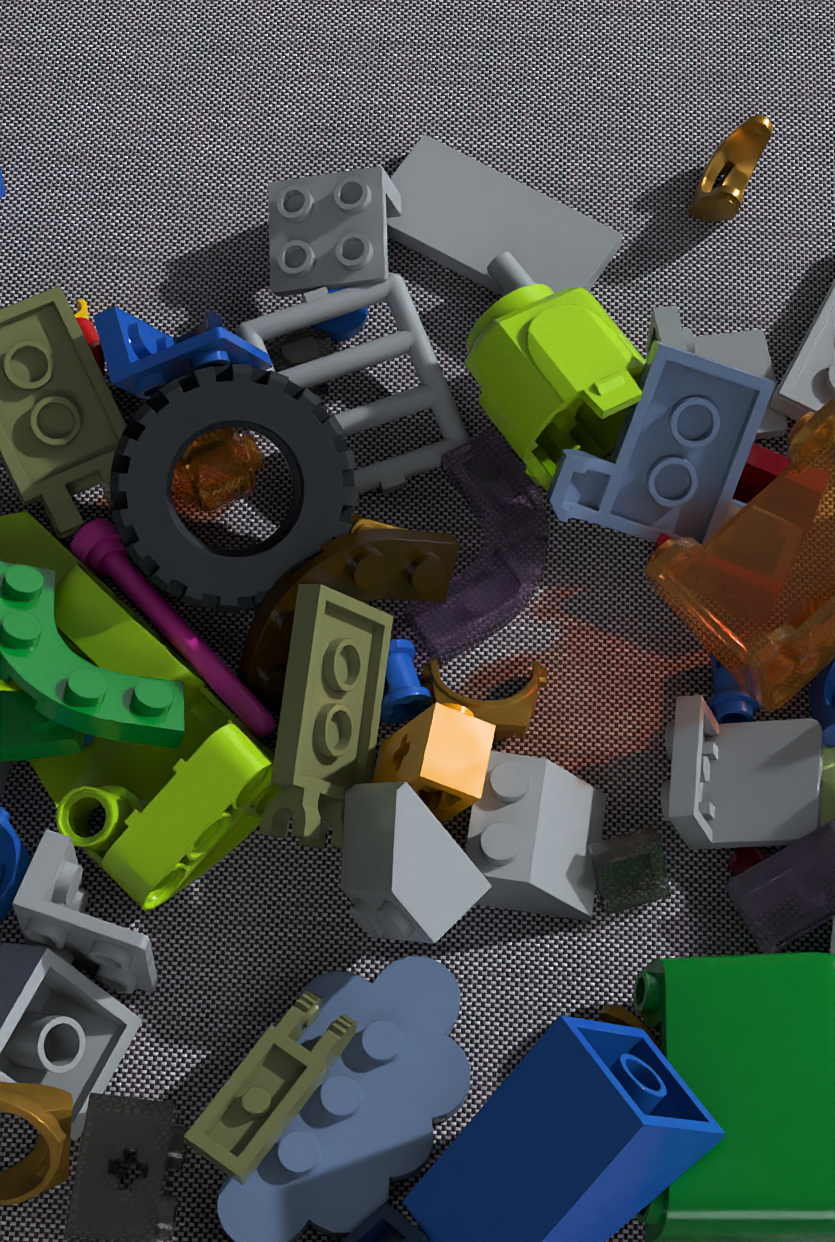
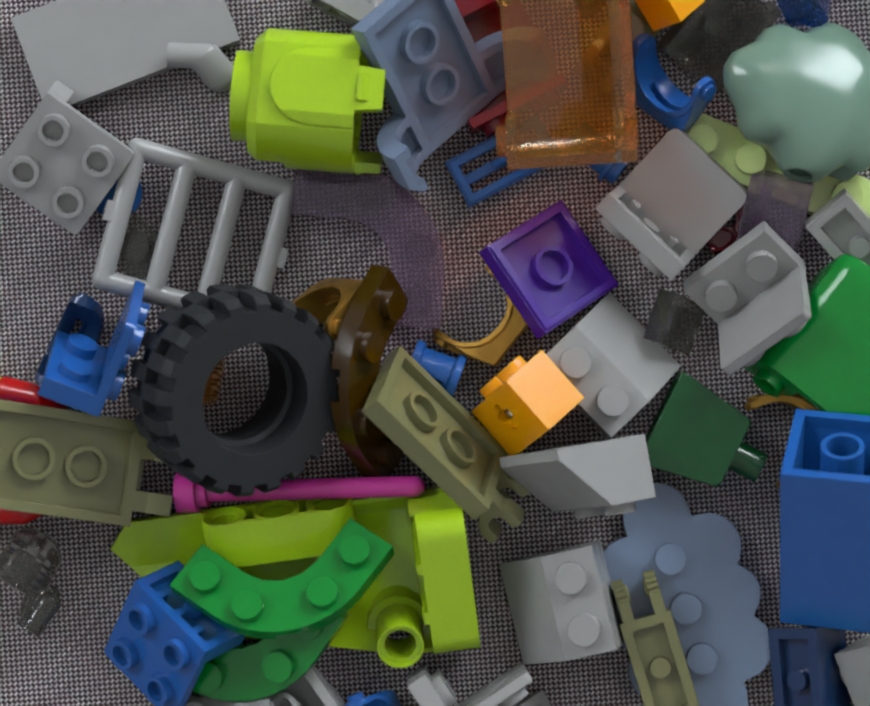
camera: 55 degrees left, 25 degrees up
none -> blue tile [445,113,560,209]
none -> dark purple tile [479,200,619,339]
none -> light grey slope [499,540,625,665]
none -> dark green torso [645,372,767,487]
none -> light grey bracket [683,221,811,376]

